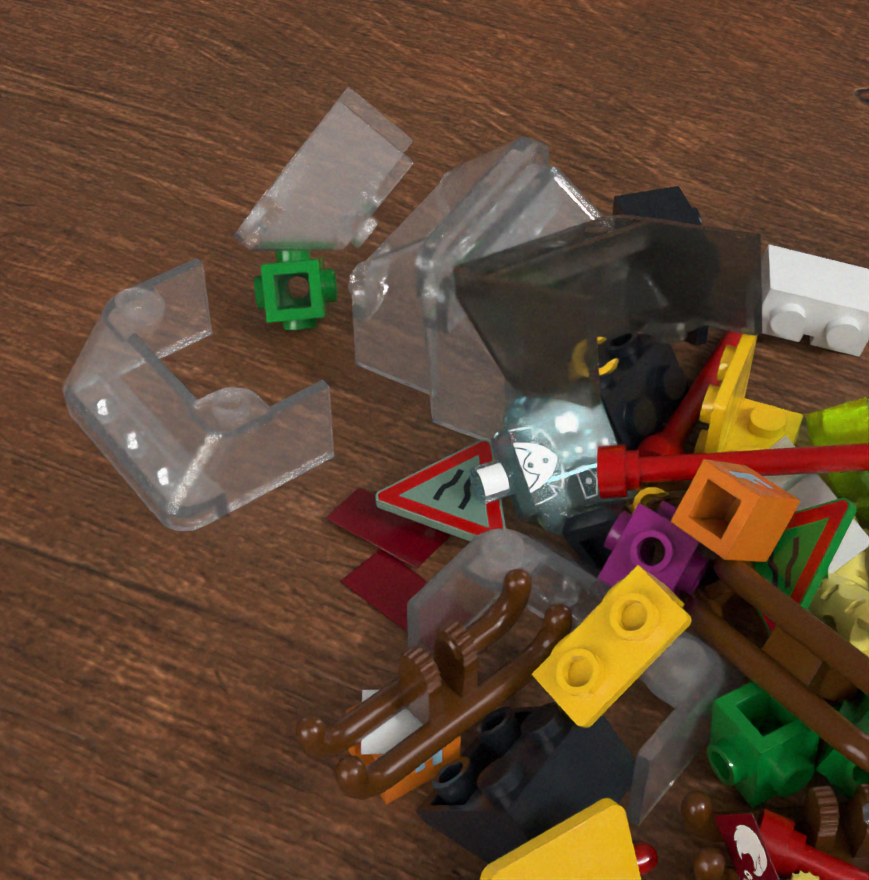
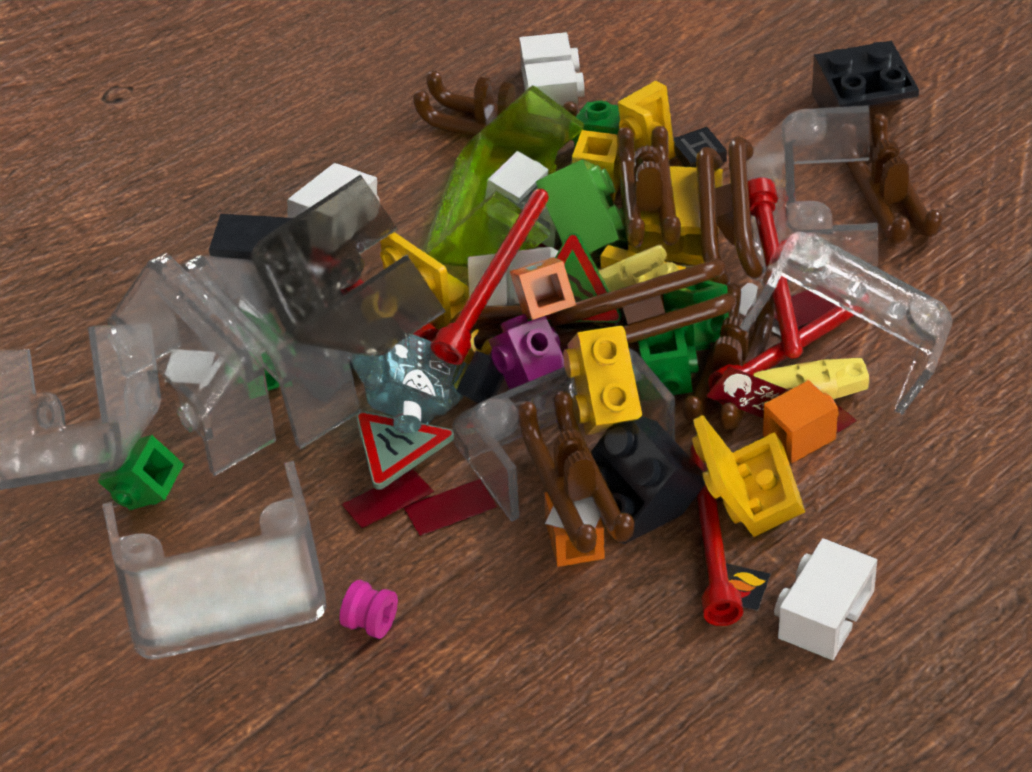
camera: 65 degrees left, 0 degrees up
none -> dark pink wheel [339,580,398,639]

